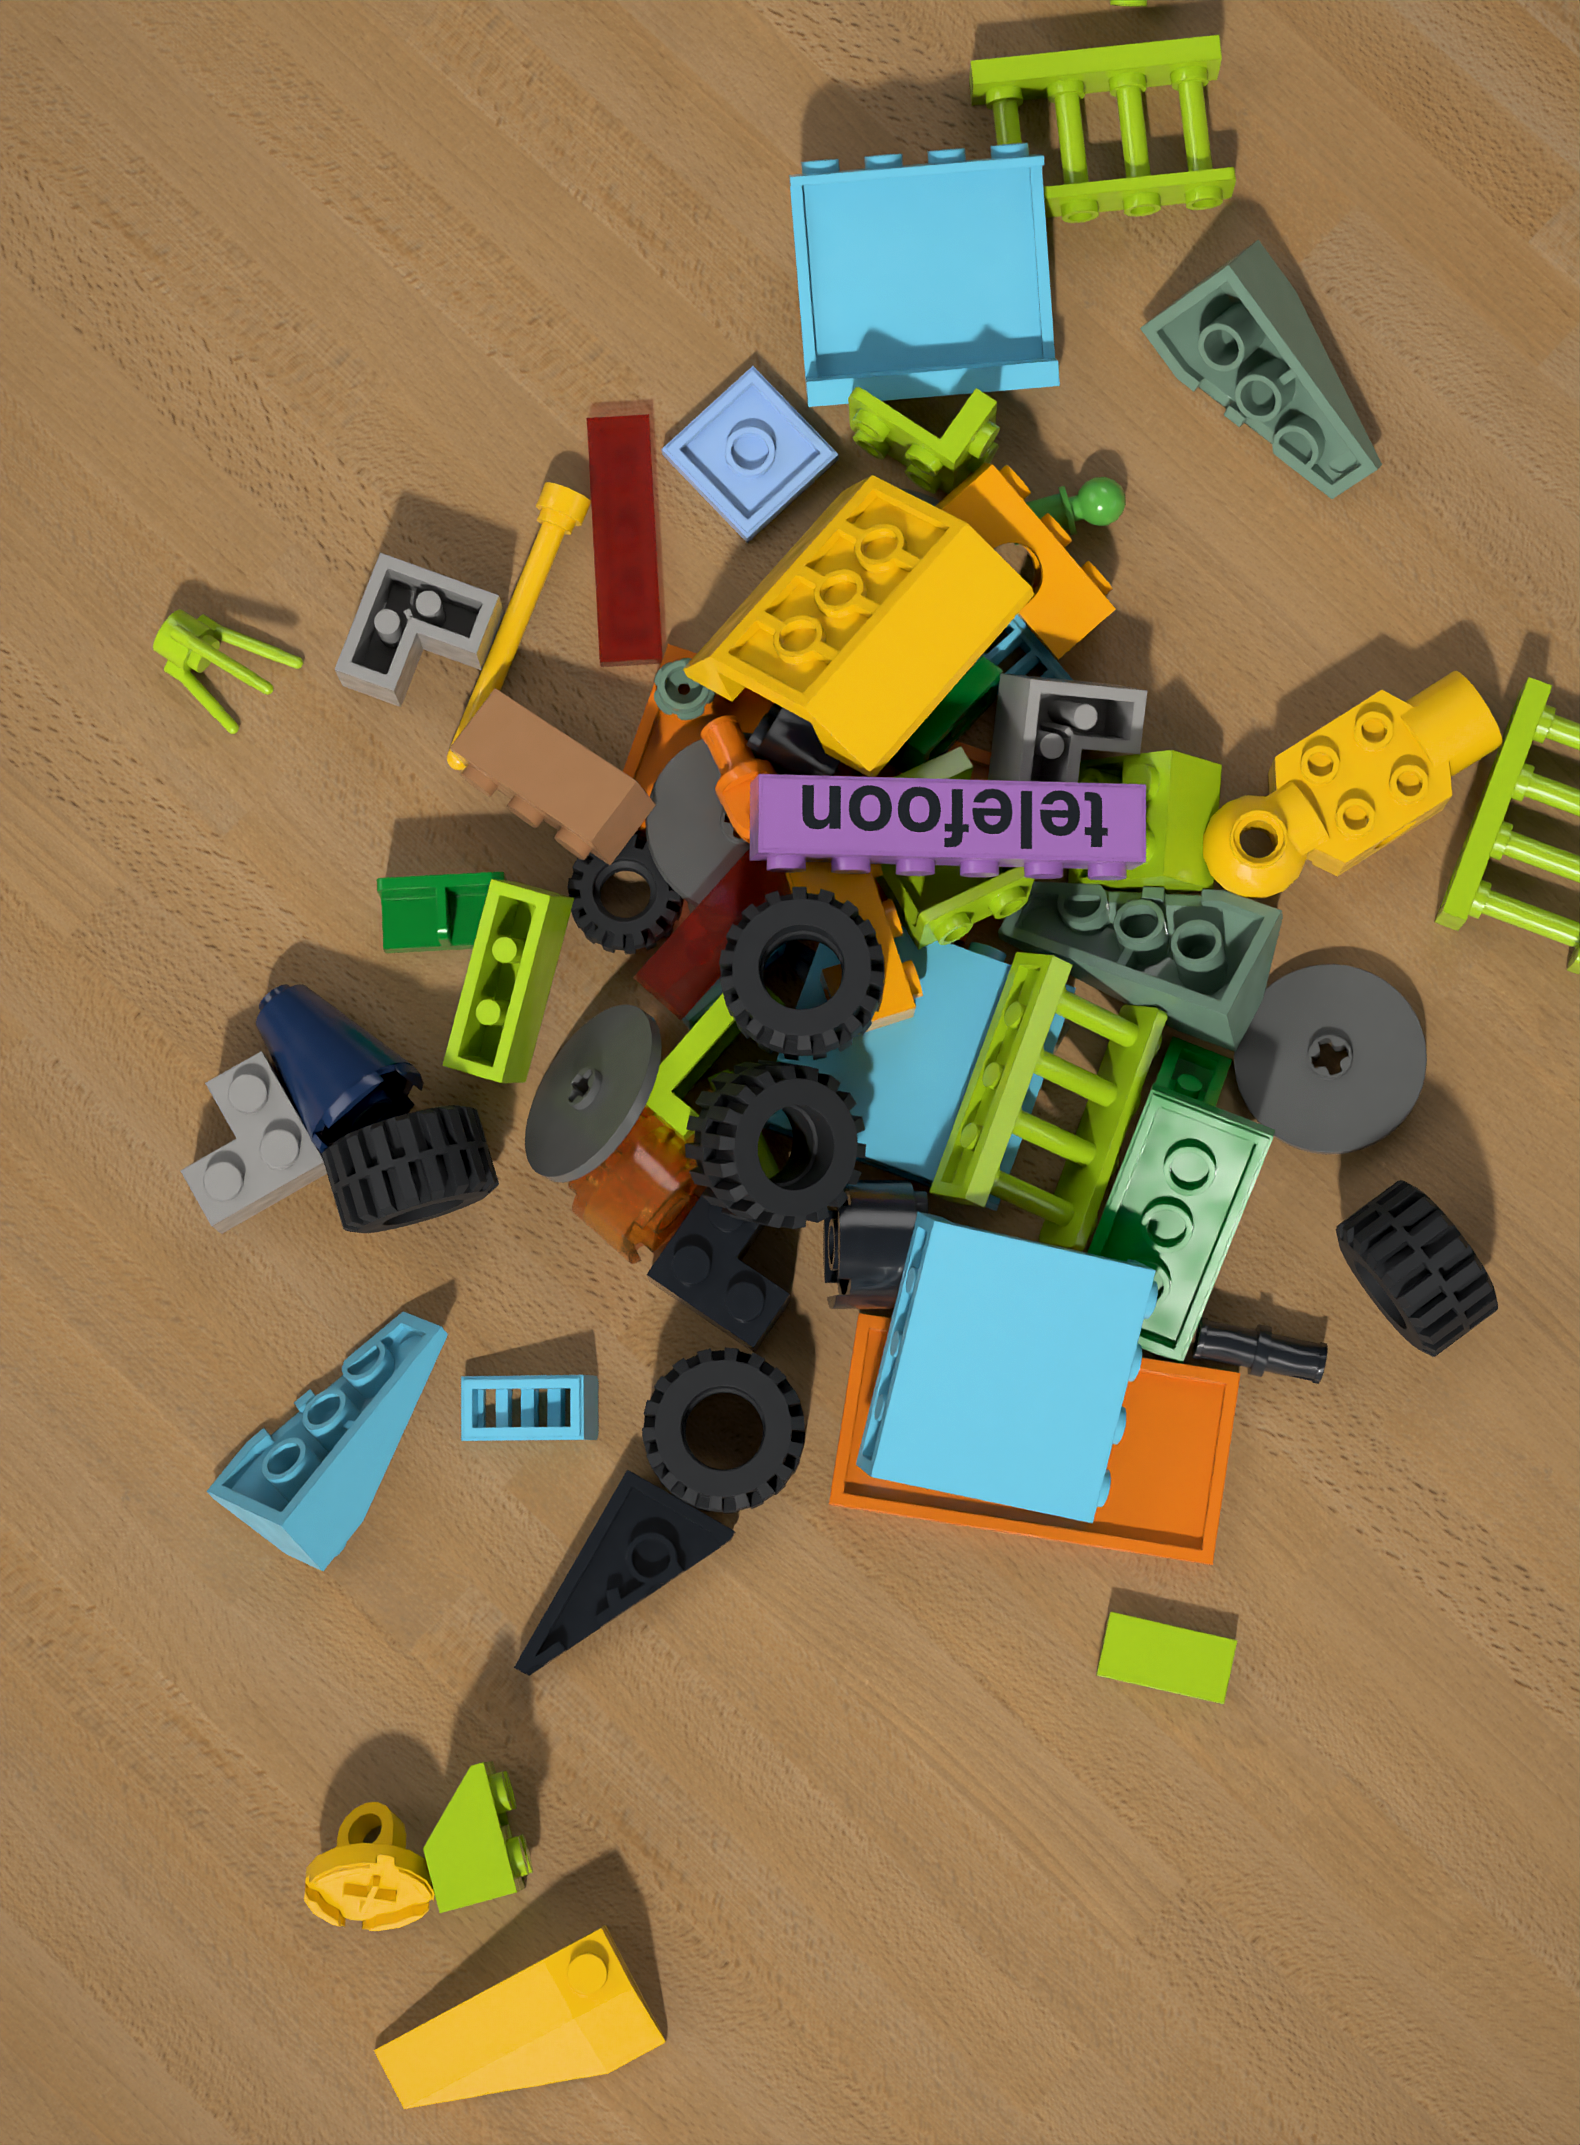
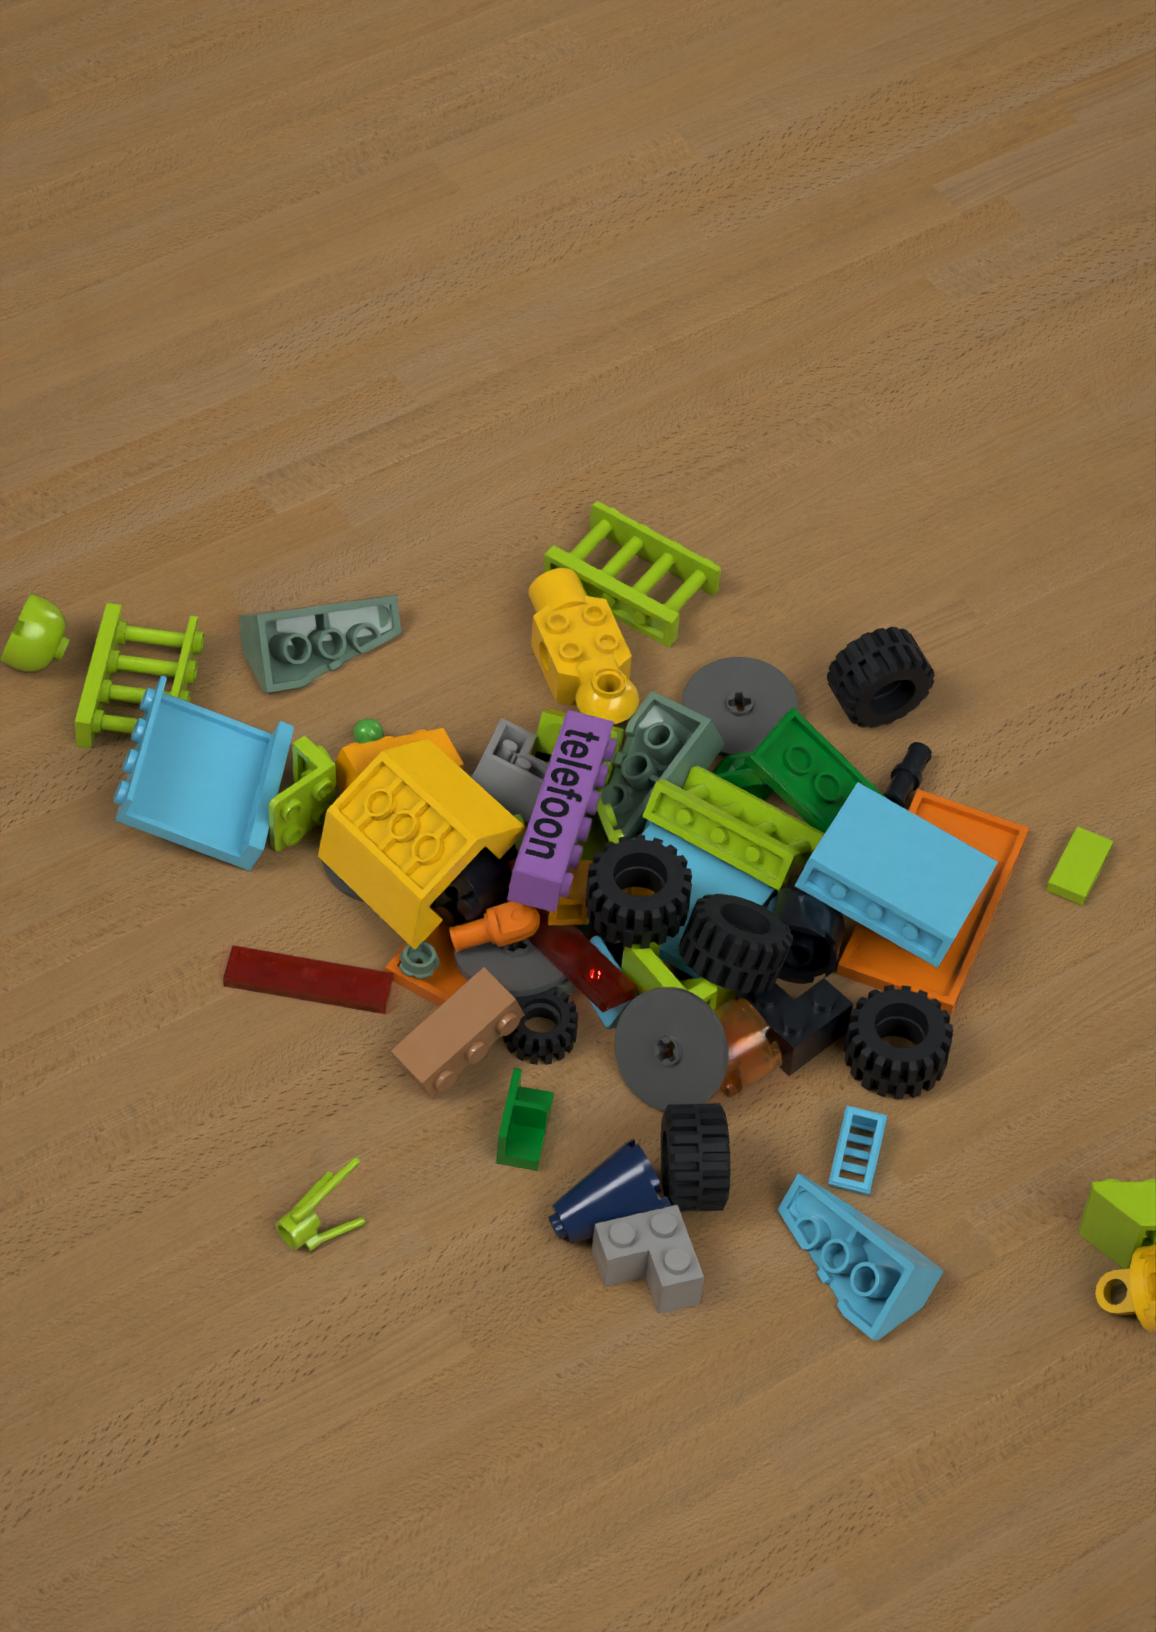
camera: 85 degrees left, 30 degrees down
light grey brick [334,553,504,707] -> none
lime brick [442,879,574,1083] -> none
yellow piece [447,482,591,770] -> none
black wing [514,1470,736,1676] -> none
light blue tile [662,366,838,543] -> none

